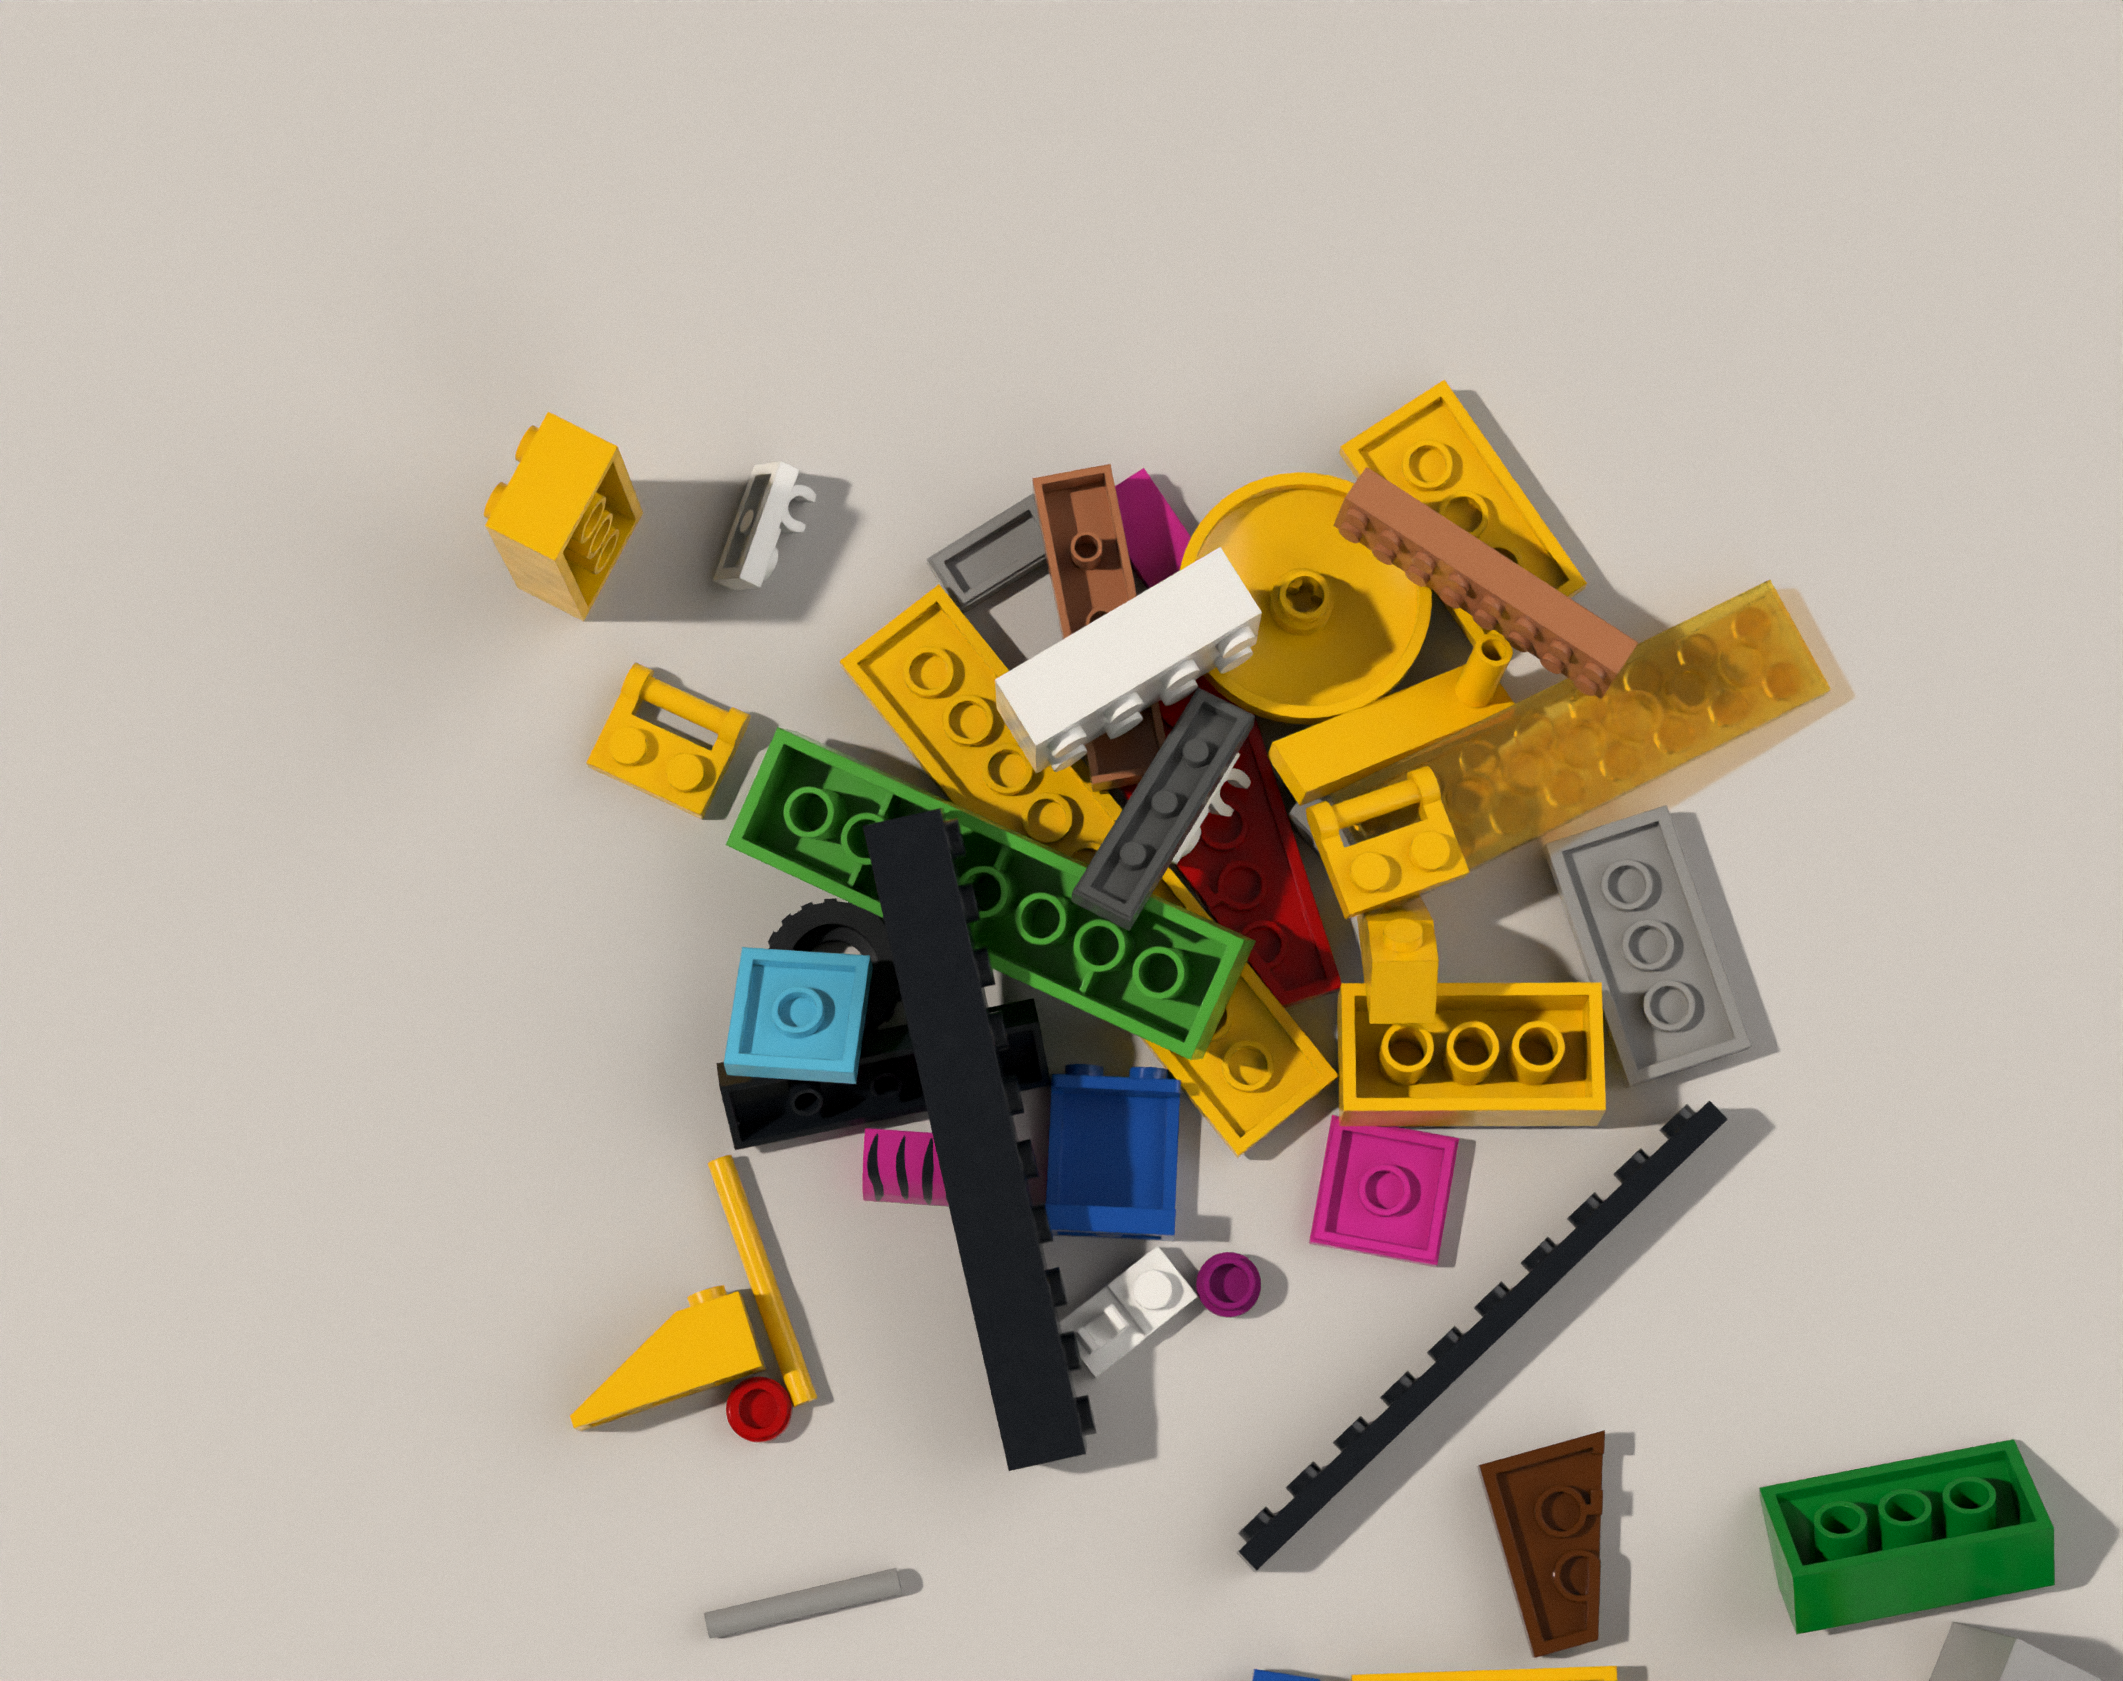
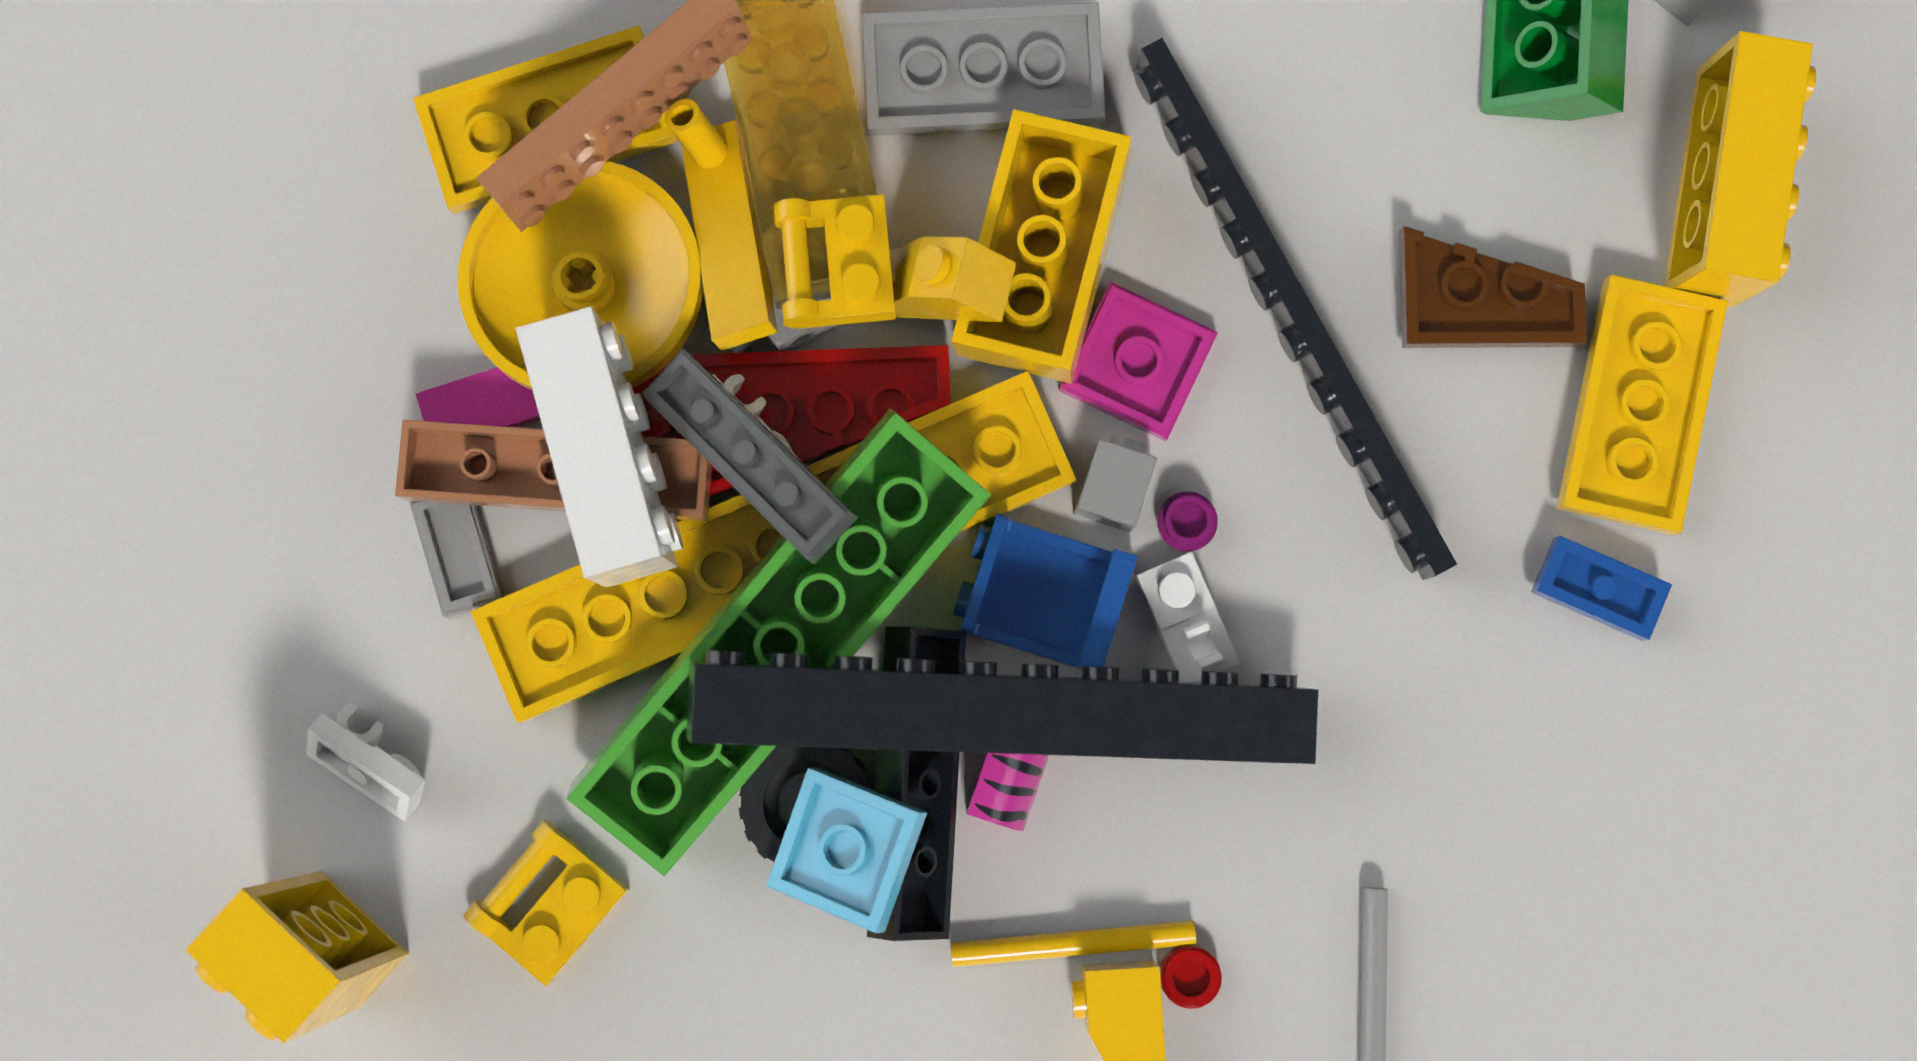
camera: 80 degrees left, 5 degrees up
none -> light grey brick [1074,435,1157,532]

